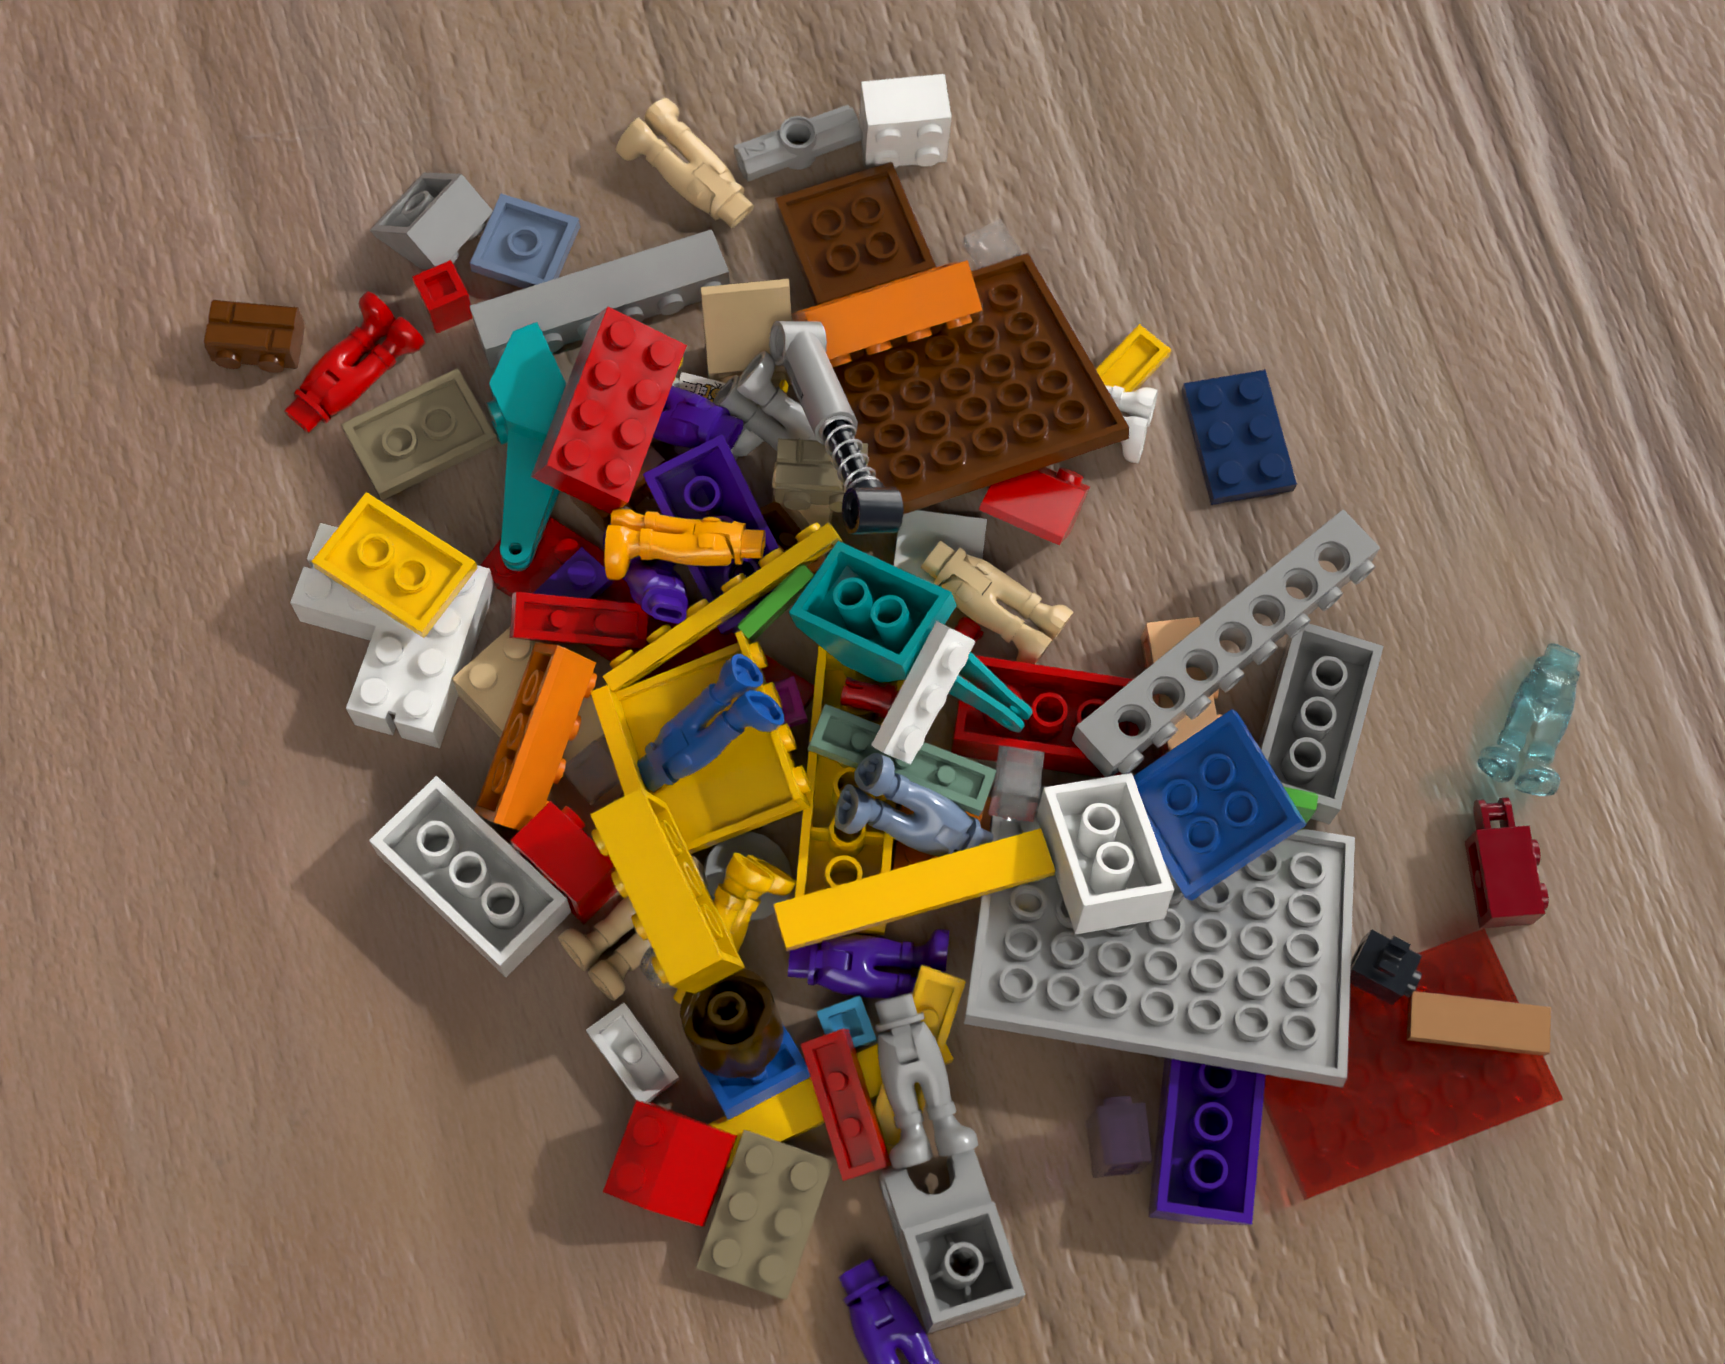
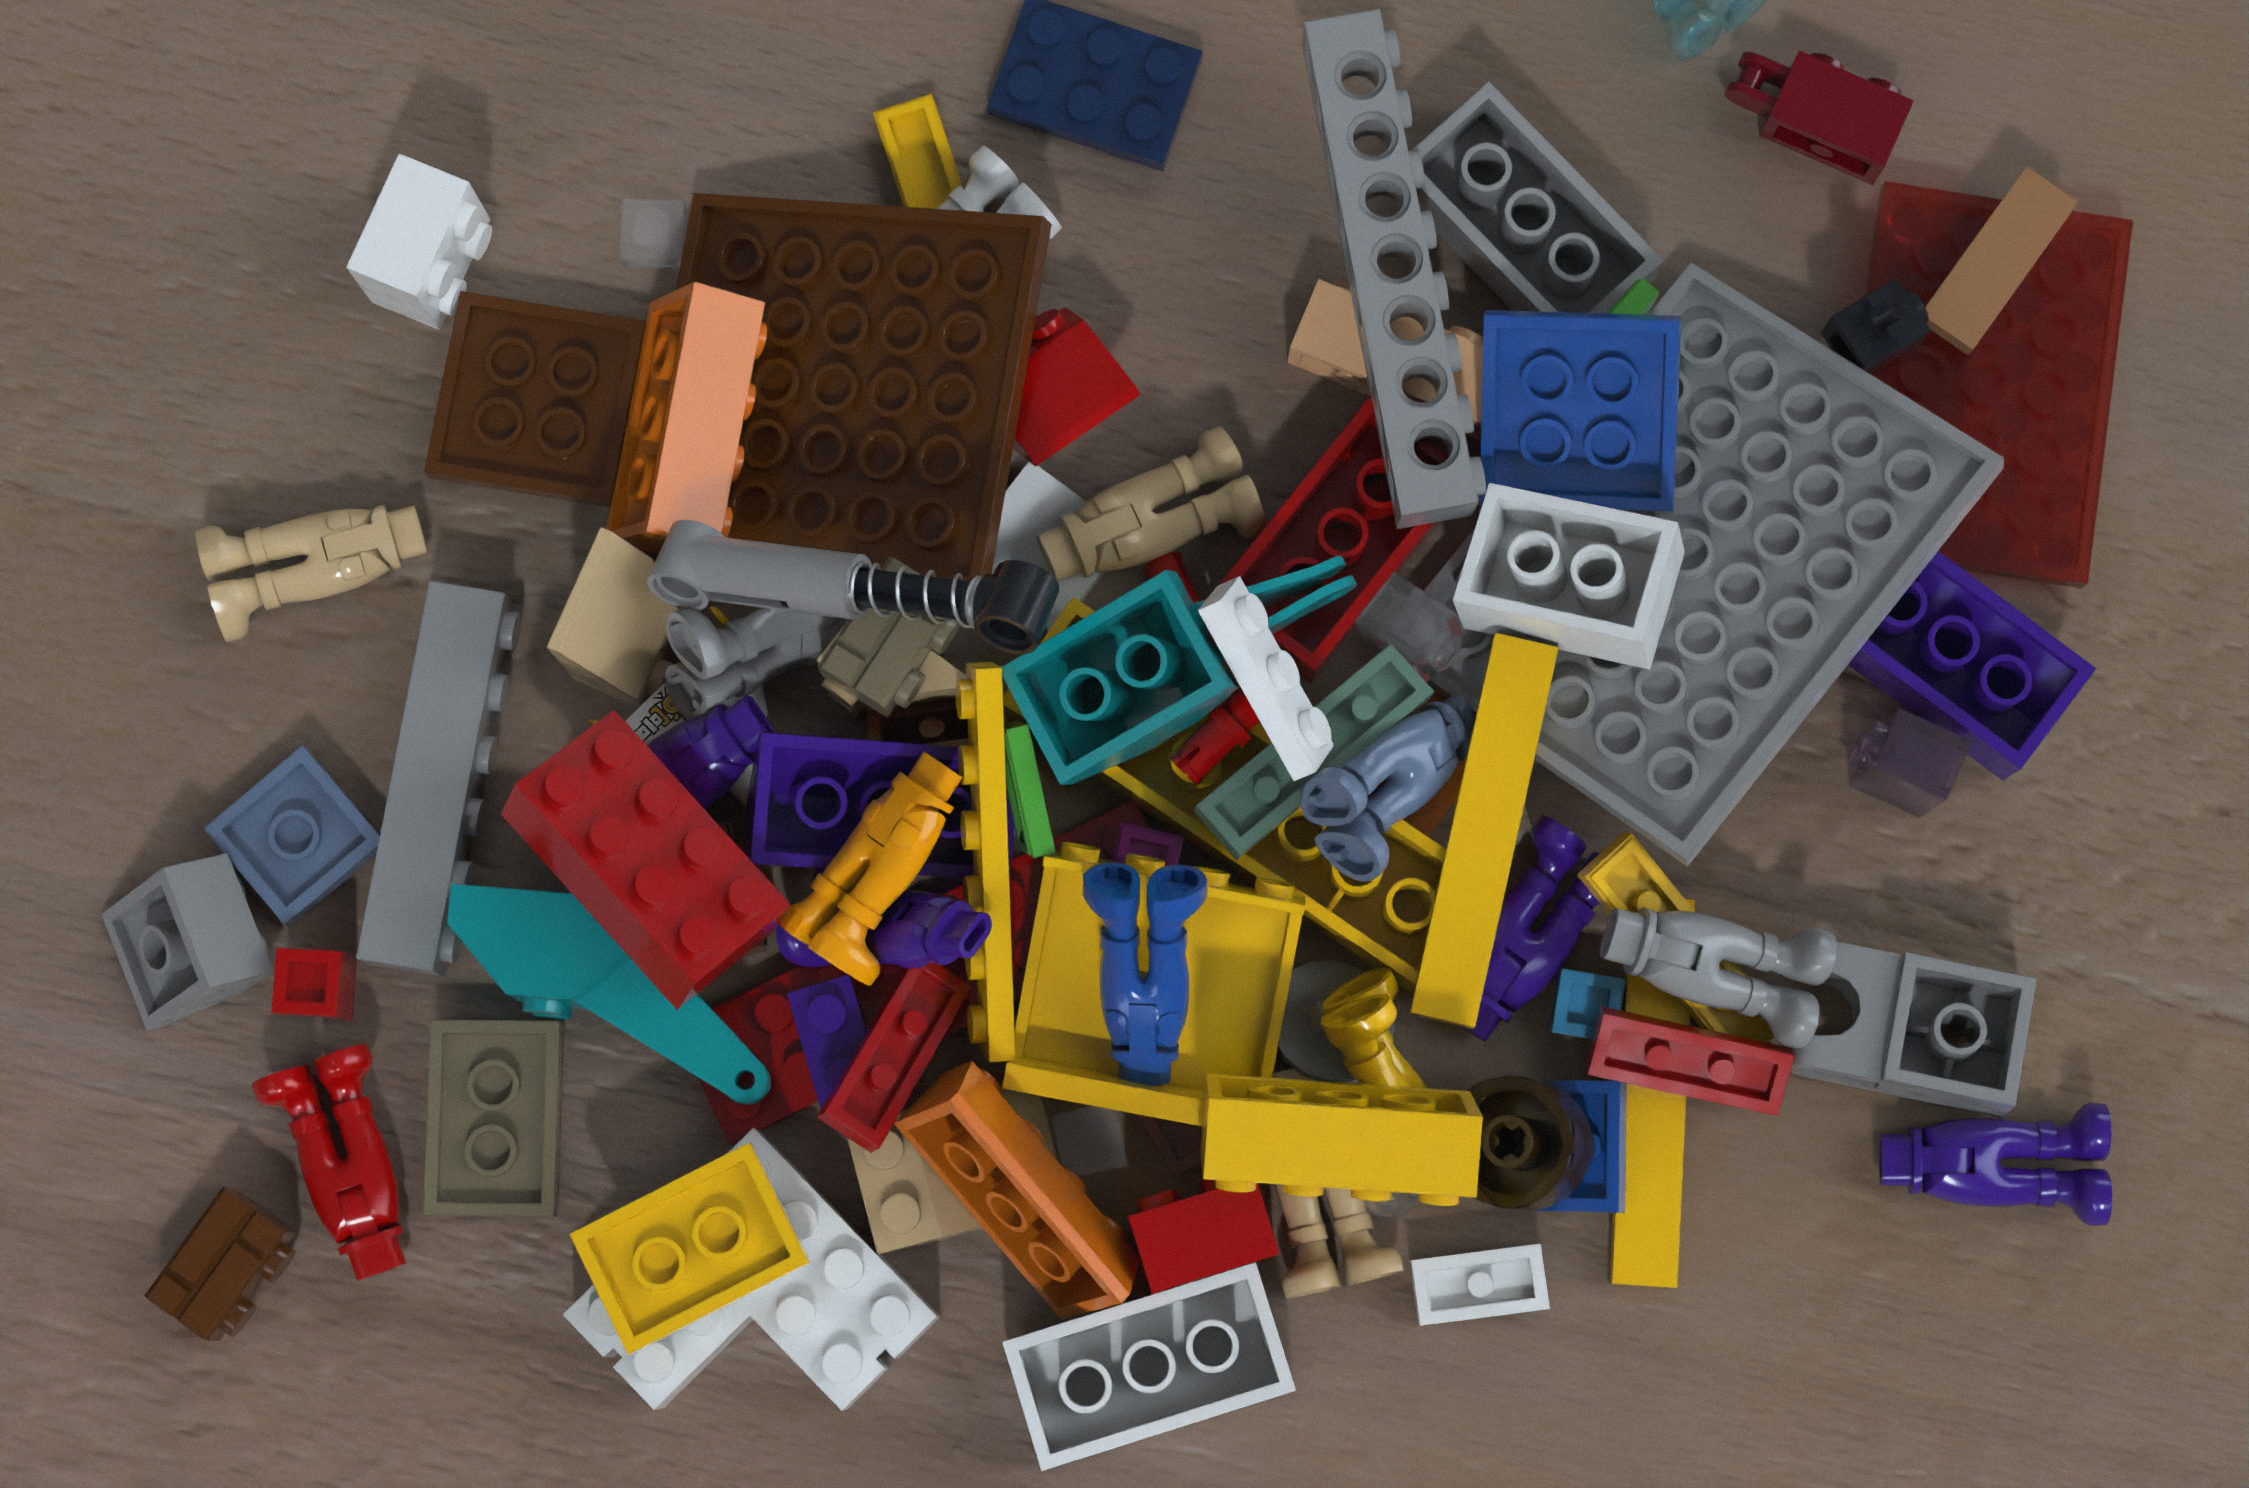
camera: 55 degrees left, 10 degrees up
red slope [602,1100,737,1227] -> none
dark tan plate [695,1129,834,1300] -> none
light grey piece [734,105,862,182] -> none

